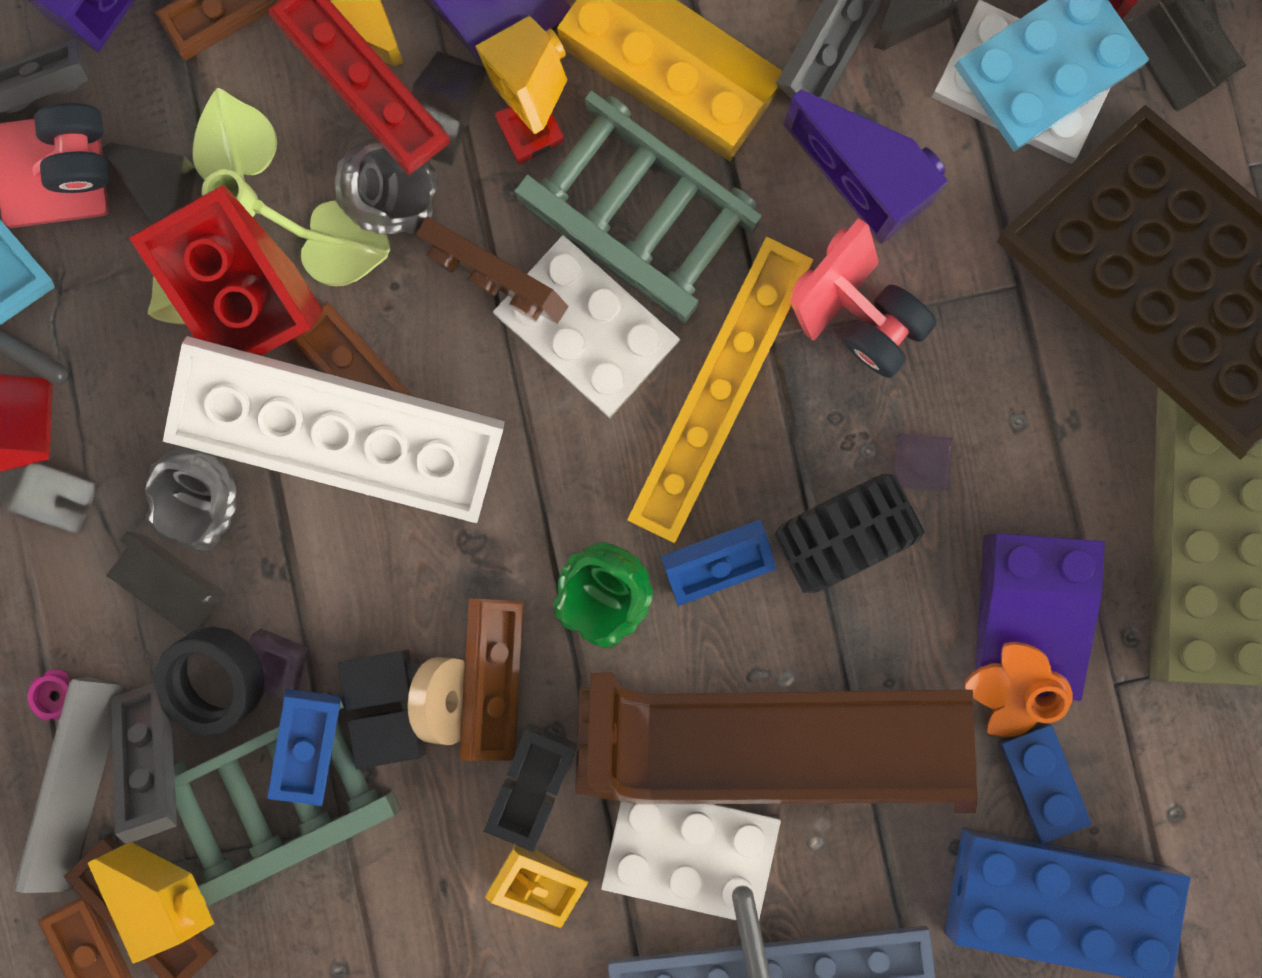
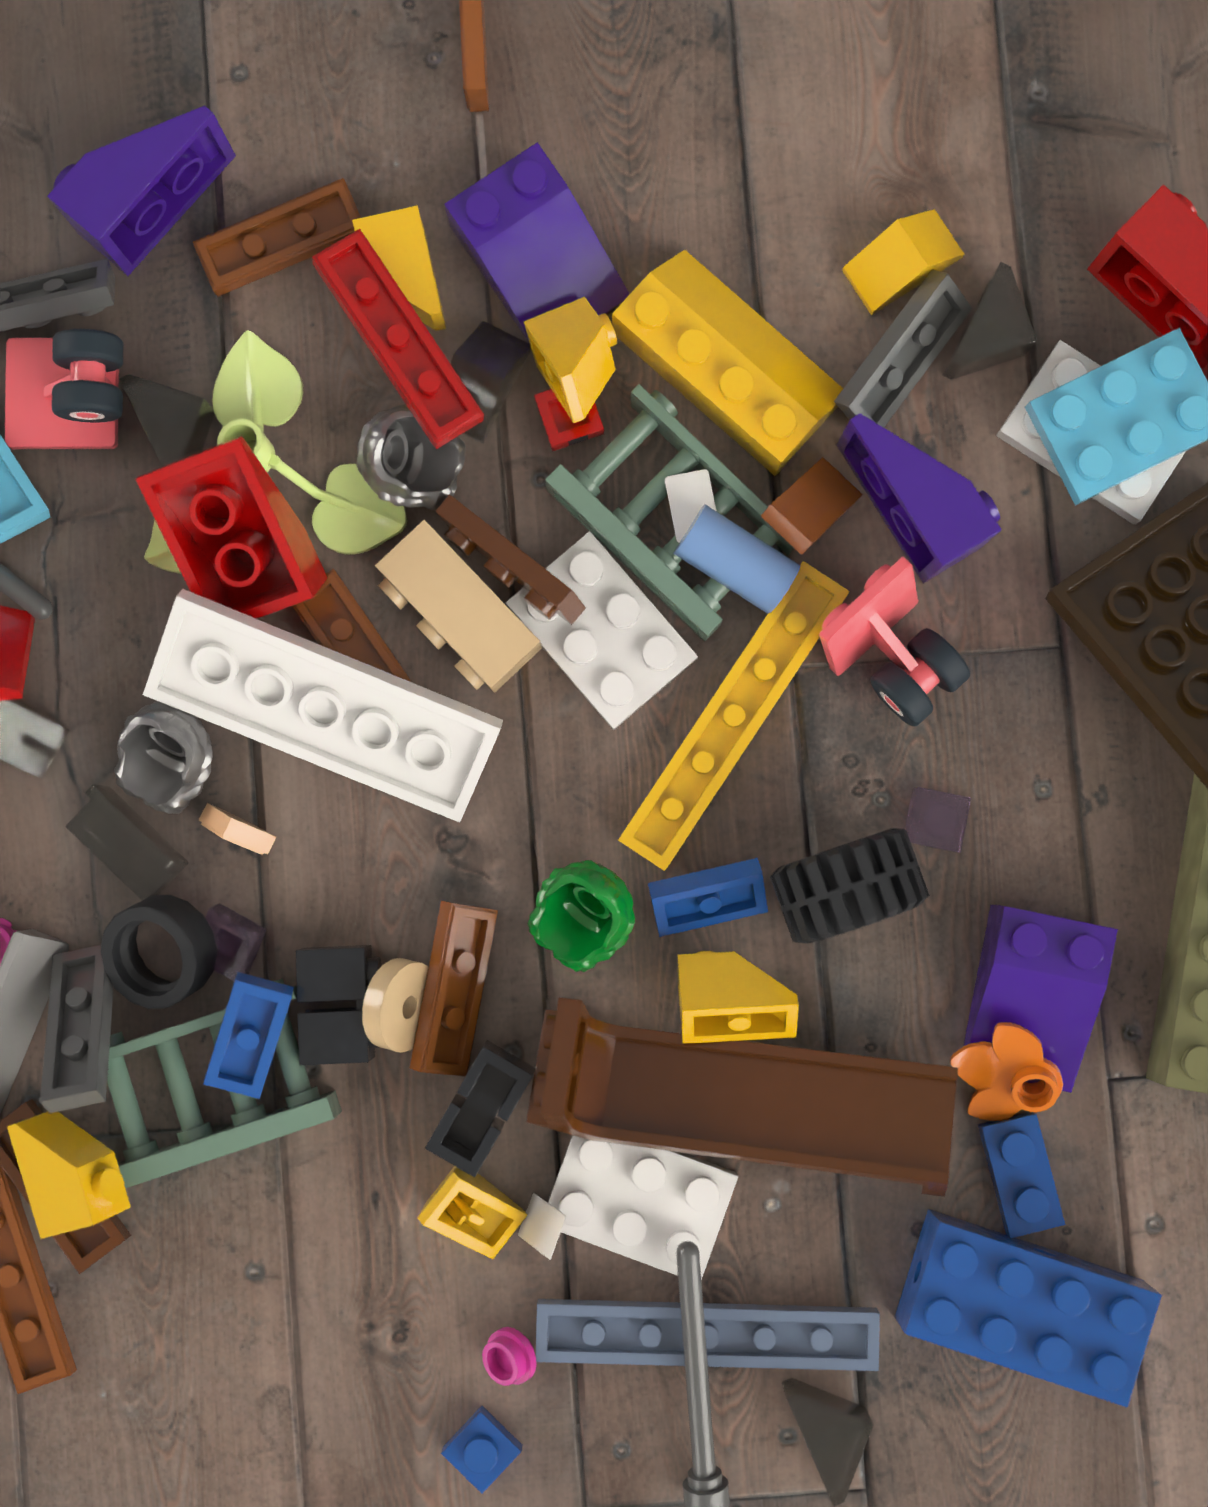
camera: 10 degrees right, 0 degrees up
none -> light nougat tile [199,803,276,855]
none -> tan brick [375,520,542,693]
none -> white sticker [518,1193,566,1260]
none -> white sticker [665,469,716,543]
none -> medium blue brick [673,504,800,614]
none -> yellow slope [678,951,799,1044]
none -> dark orange tile [761,457,863,555]

